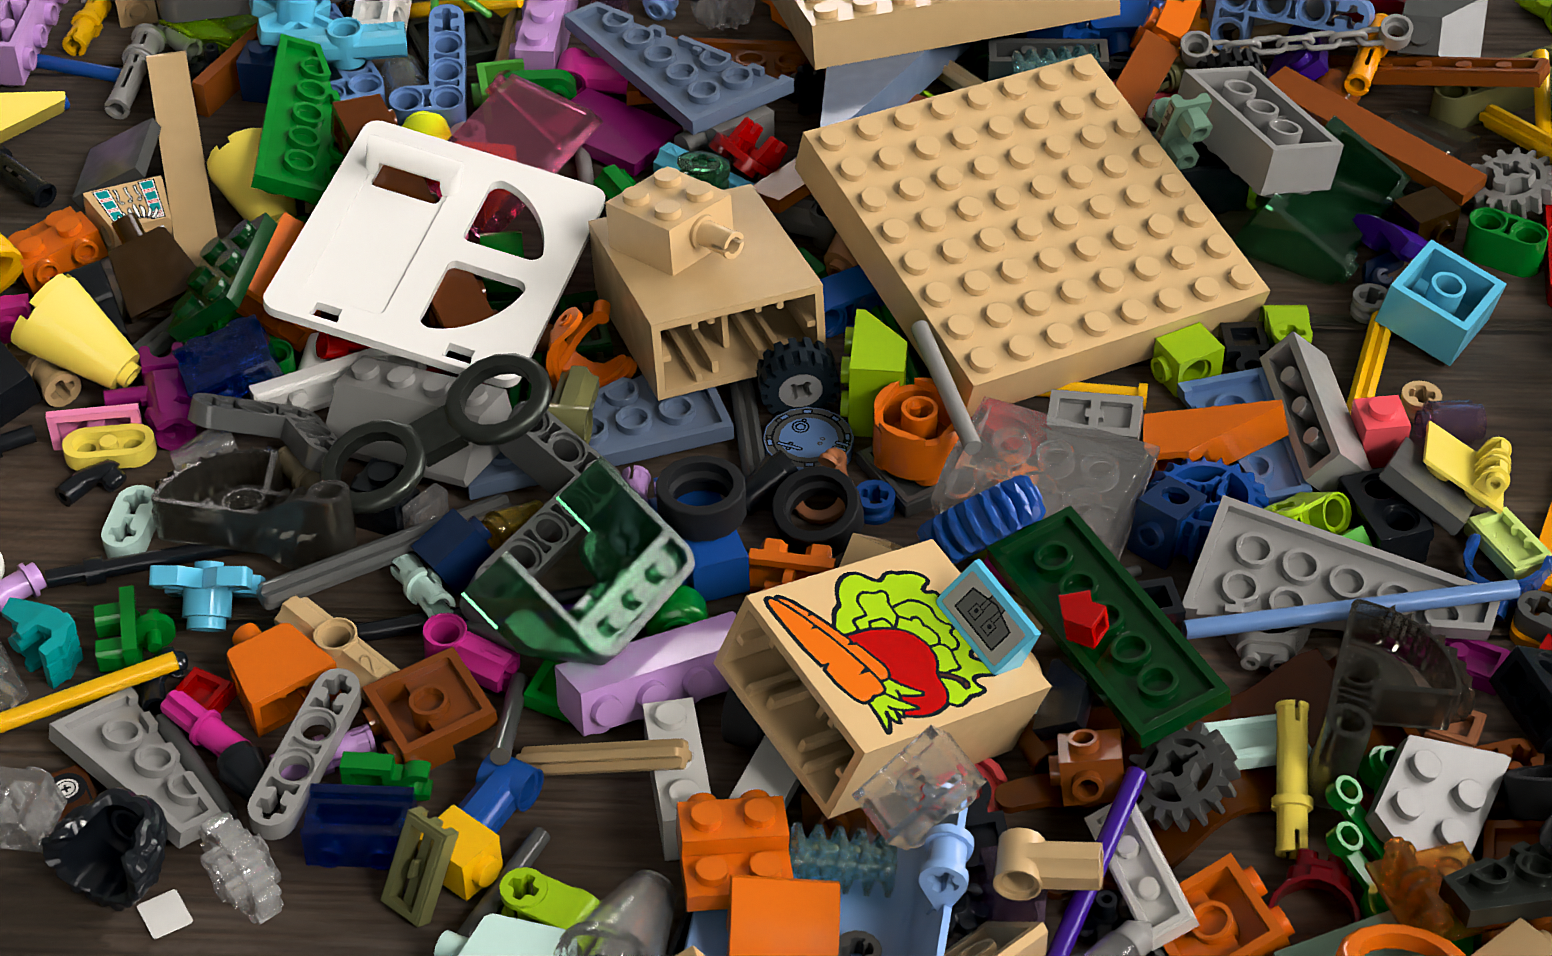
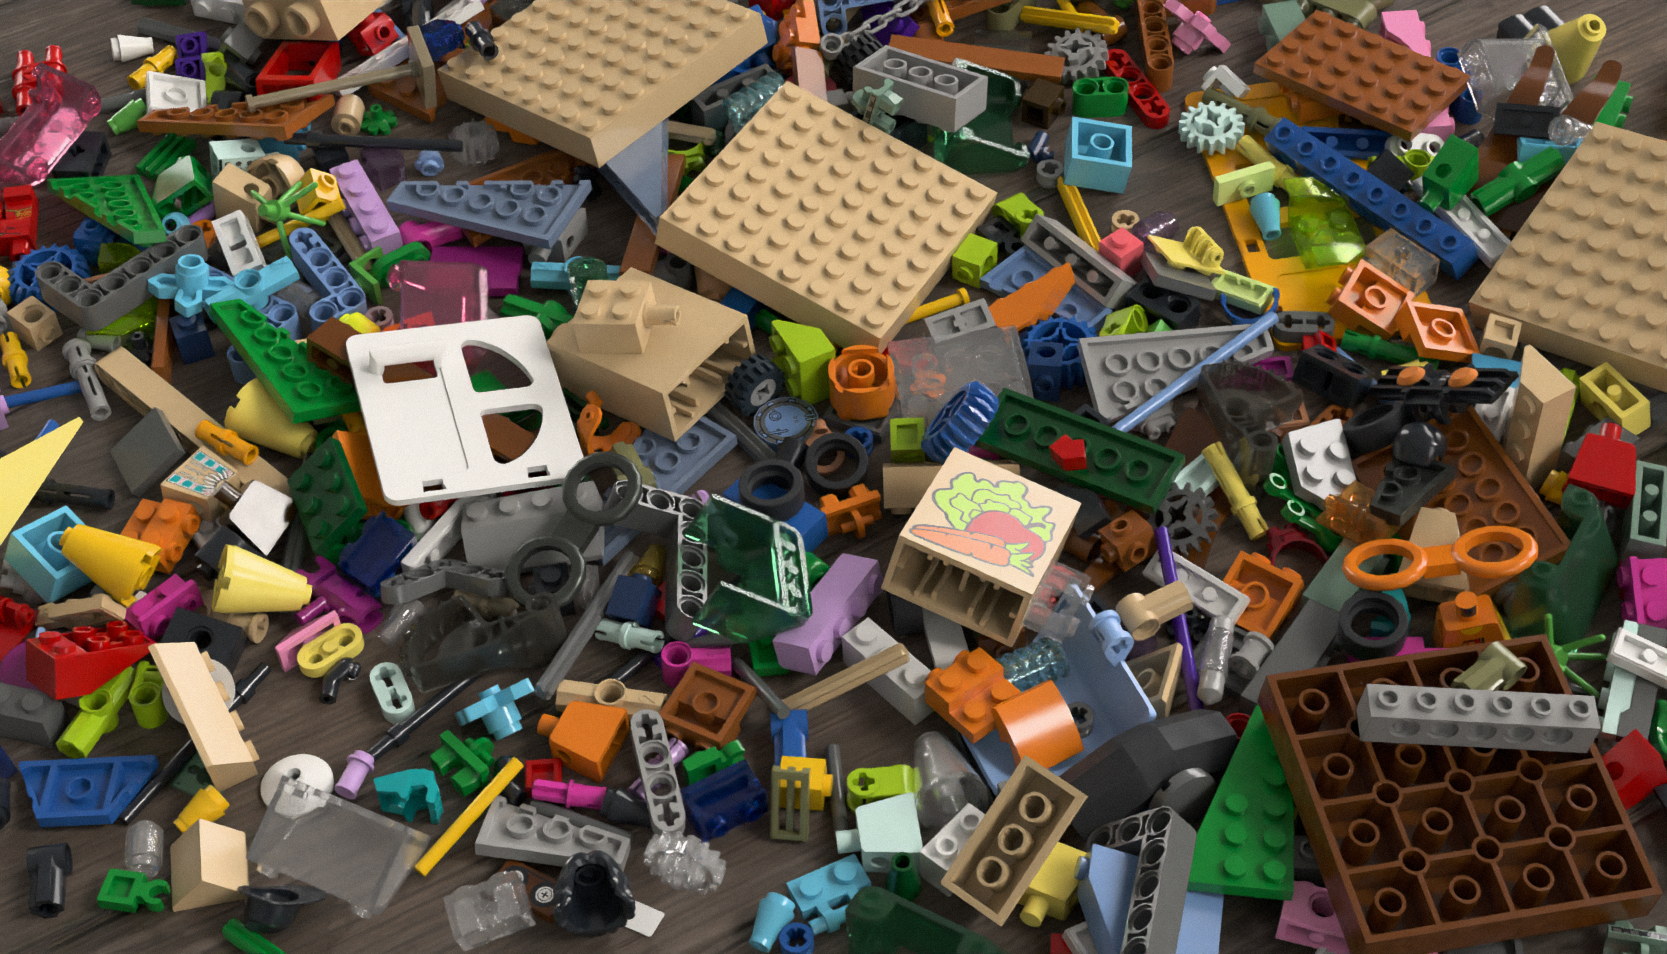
camera: 30 degrees left, 5 degrees up
red plate [708,117,788,181] -> none
light grey bar [911,320,982,455] -> none
slope [936,559,1041,675] -> none
dark purple slope [1352,214,1428,263] -> none
none -> light orange pin [195,420,259,465]
none -> lime brick [890,418,925,463]

